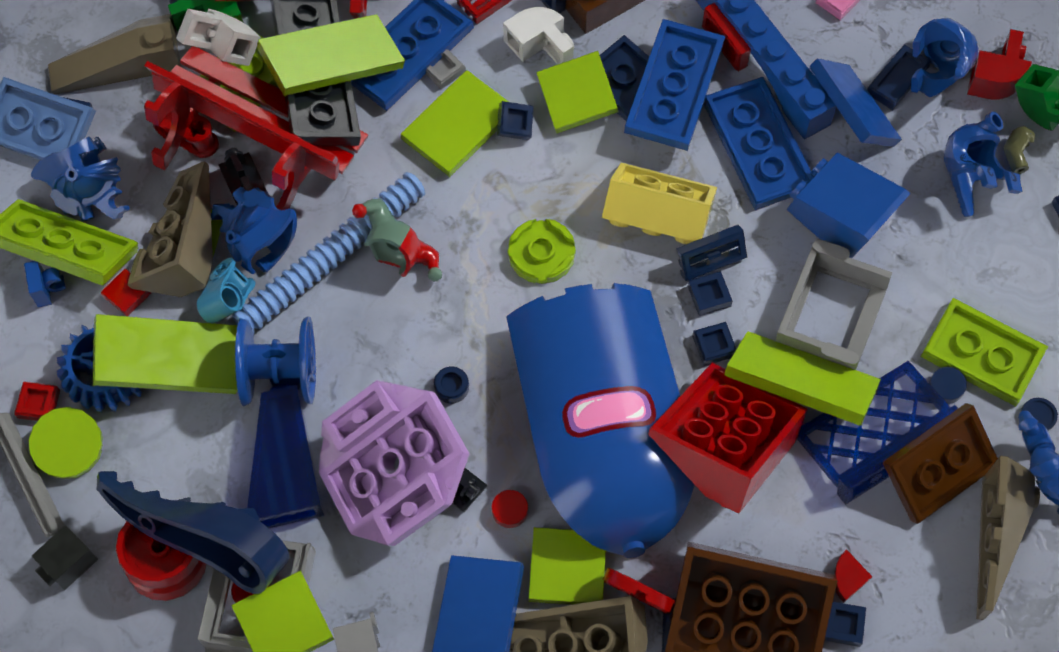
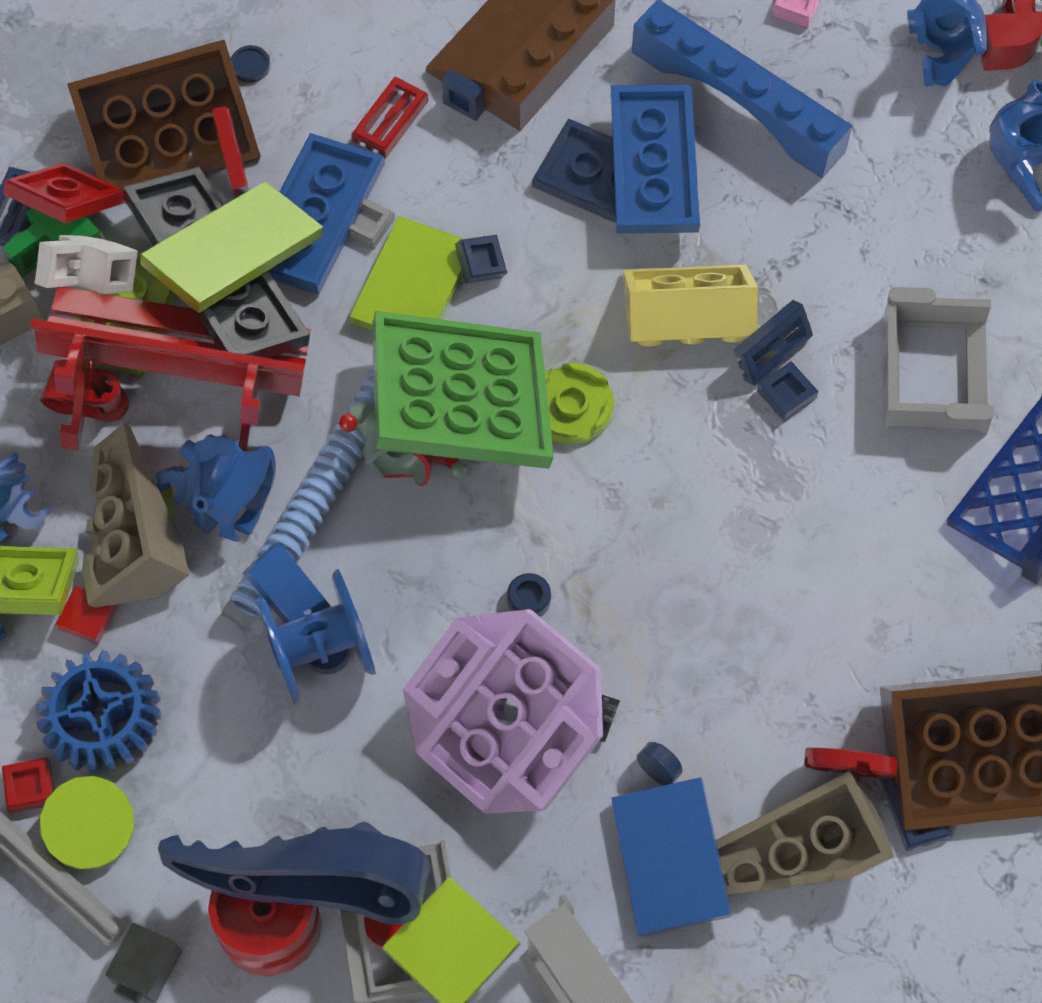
camera: 20 degrees left, 0 degrees up
lime tile [93,314,238,394] -> none
dark azure piece [197,258,256,324] -> none
black hinge [218,148,267,205] -> none
clear blue slope [247,384,325,528] -> none
red tile [492,490,528,528] -> none
white brick [503,7,575,65] -> none
blue panel [506,283,694,558] -> none
lime tile [529,527,606,605] -> none
lime tile [536,51,619,133] -> none
red slope [648,363,808,514] -> none
dark blue tile [692,322,736,366] -> none
red tile [702,3,751,72] -> none
blue tile [703,77,814,210] -> none
lime tile [724,331,881,426] -> none
blue slope [786,152,911,258] -> none
blue tile [810,58,902,147] -> none
dark blue tile [867,44,931,111] -> none
none -> blue tile [242,542,332,624]
none -> bright green plate [372,311,554,469]
none -> dark blue tile [636,742,683,785]

